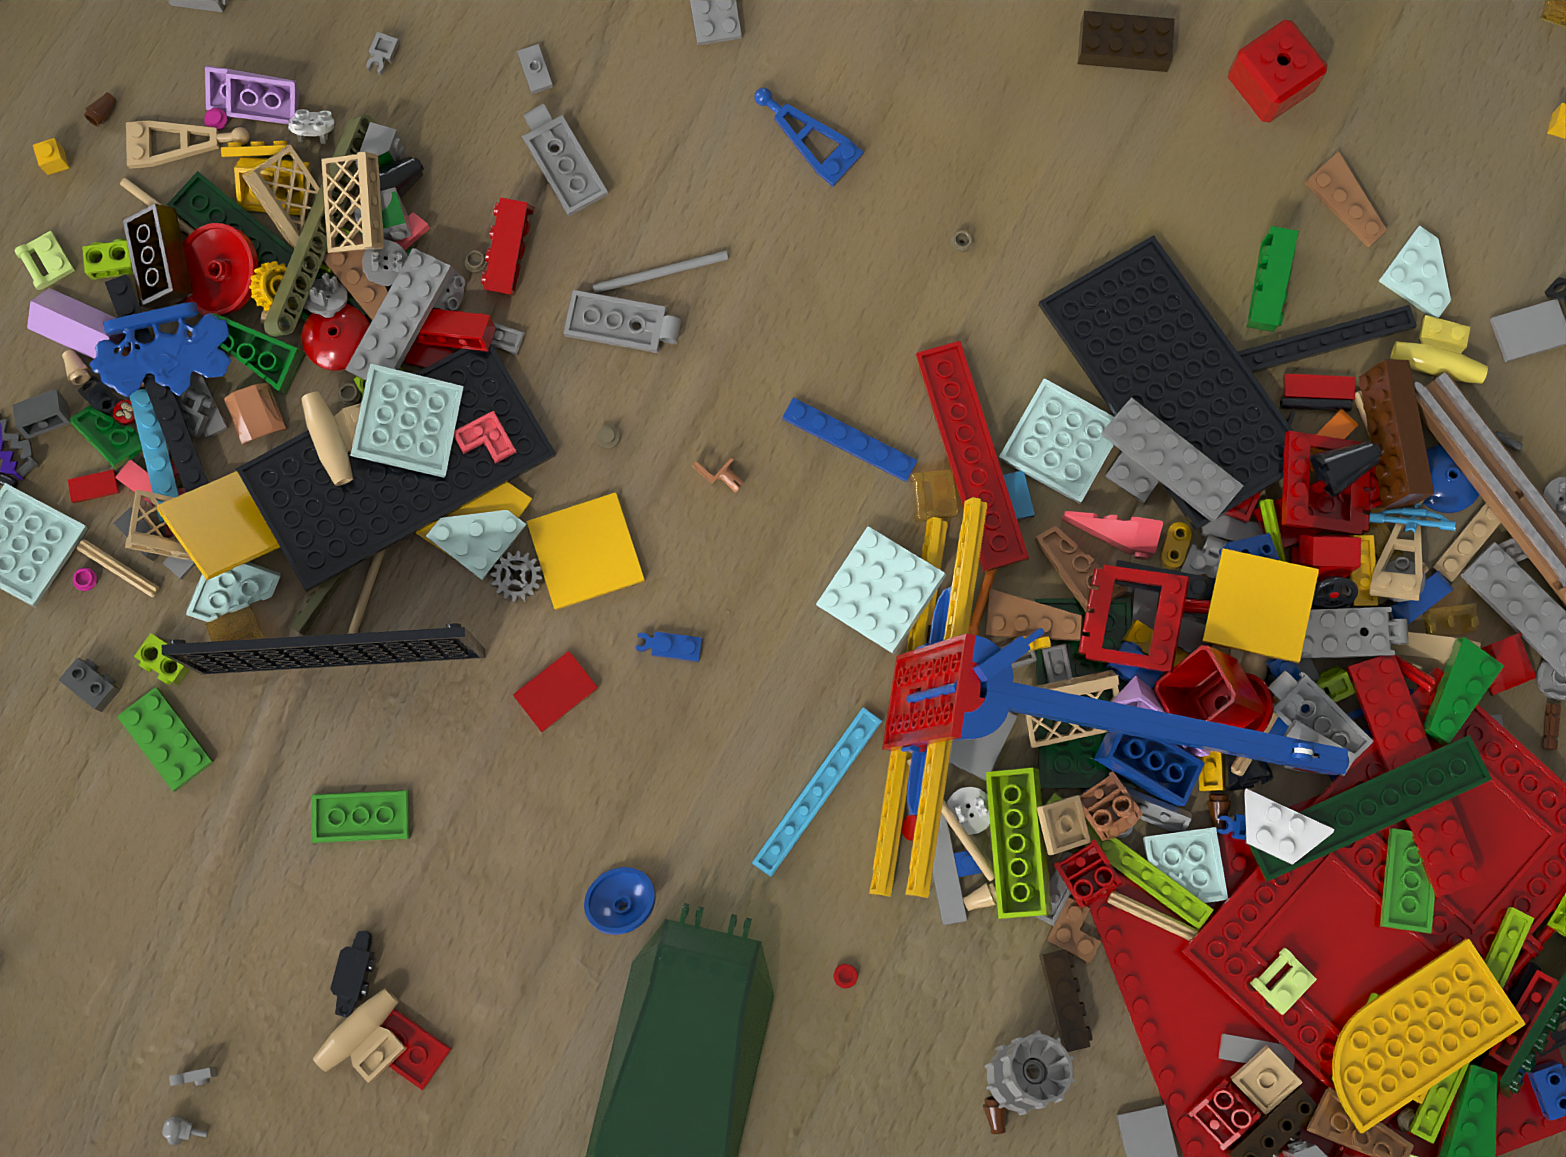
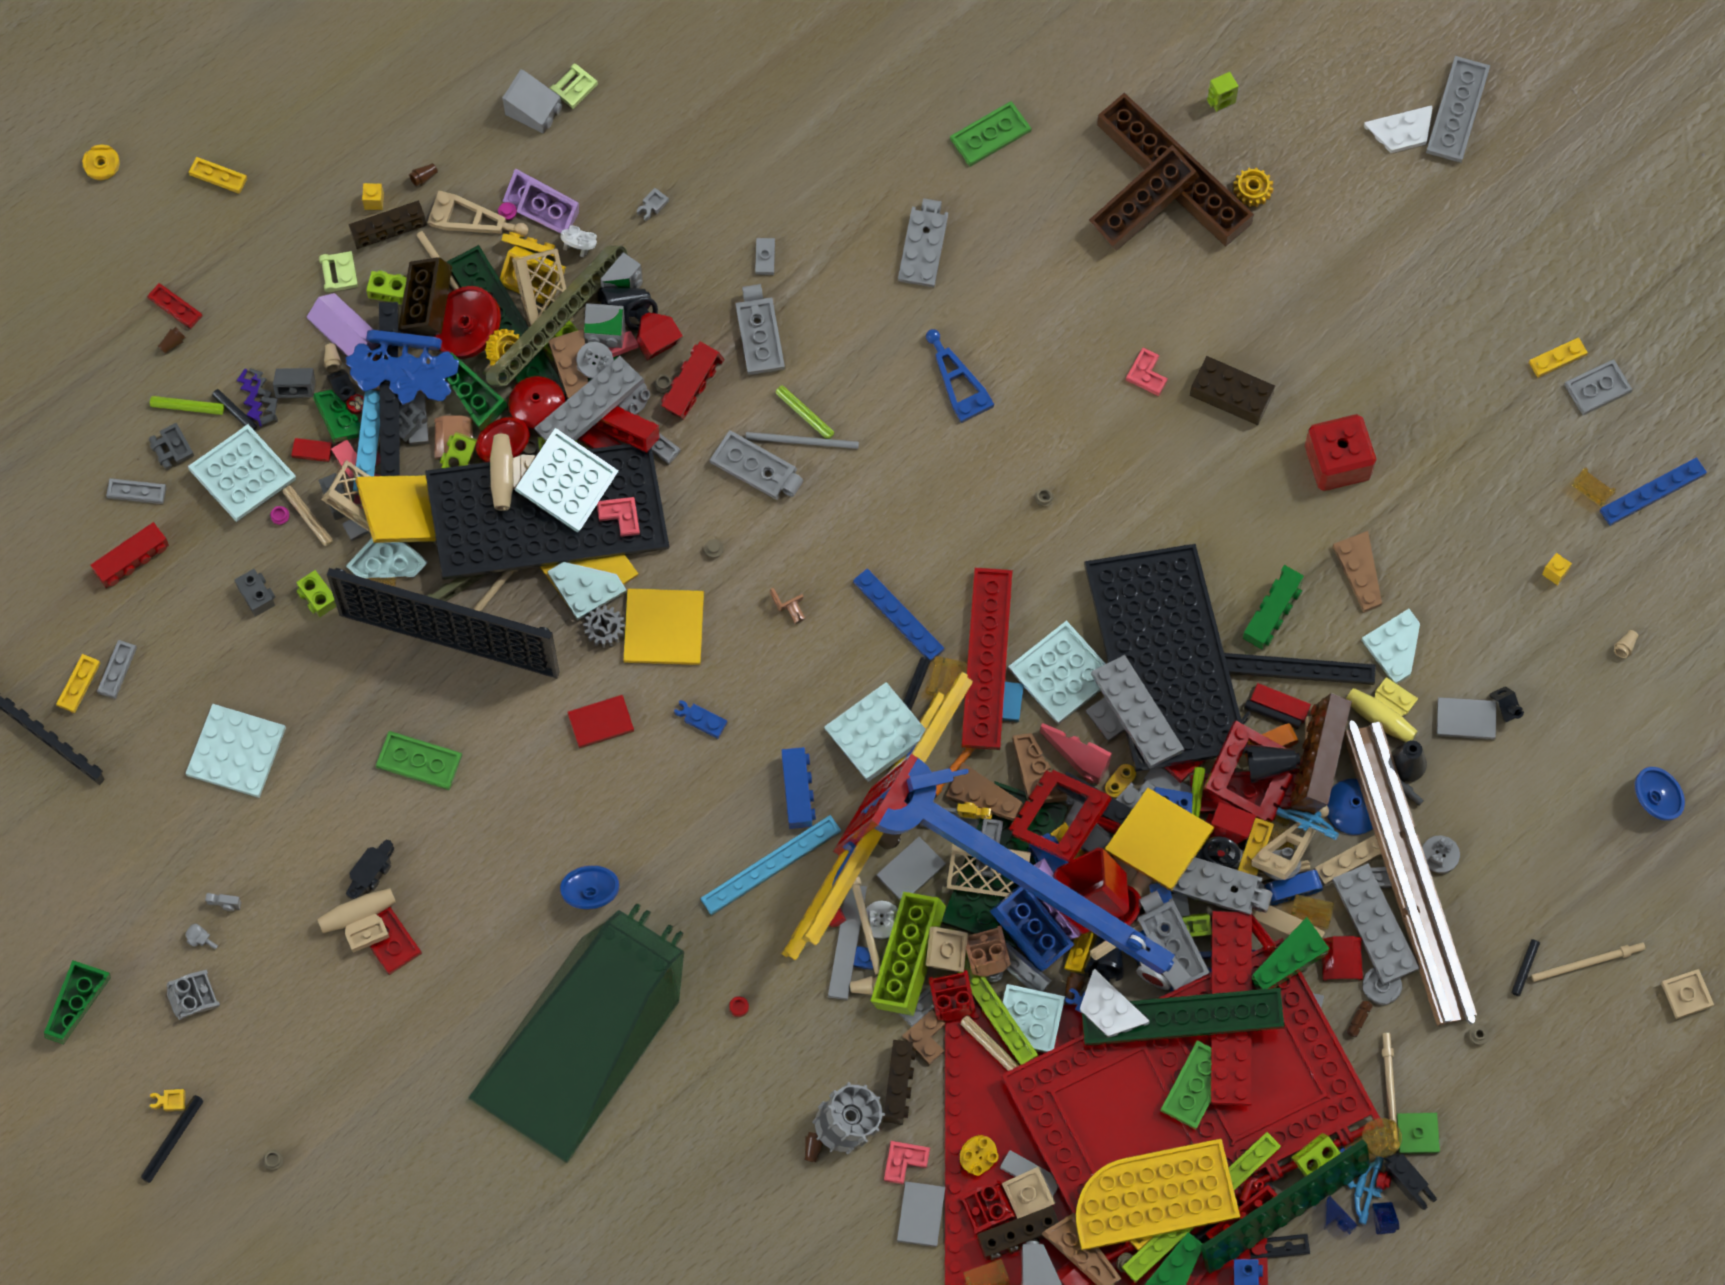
camera: 20 degrees right, 10 degrees down
bright green plate [117,687,213,792] -> none
light grey plate [303,273,348,318] -> none
tan fence [321,152,384,253] -> none
yellowish green plate [1250,948,1317,1015] -> none
none -> light aqua plate [186,704,286,798]
none -> dark brown brick [349,200,427,249]
none -> lime brick [440,432,477,468]
none -> red dish [476,417,530,462]
none -> red piece [624,297,683,361]
none -> lime axle [776,385,834,439]
none -> blue brick [781,747,816,829]
none -> coral tile [884,1141,930,1184]
none -> black axle [903,657,930,711]
none -> yellow plate [960,1135,999,1176]
none -> coral tile [1126,348,1168,396]
none -> red arm [1238,1179,1264,1203]
none -> black cone [1391,740,1427,782]

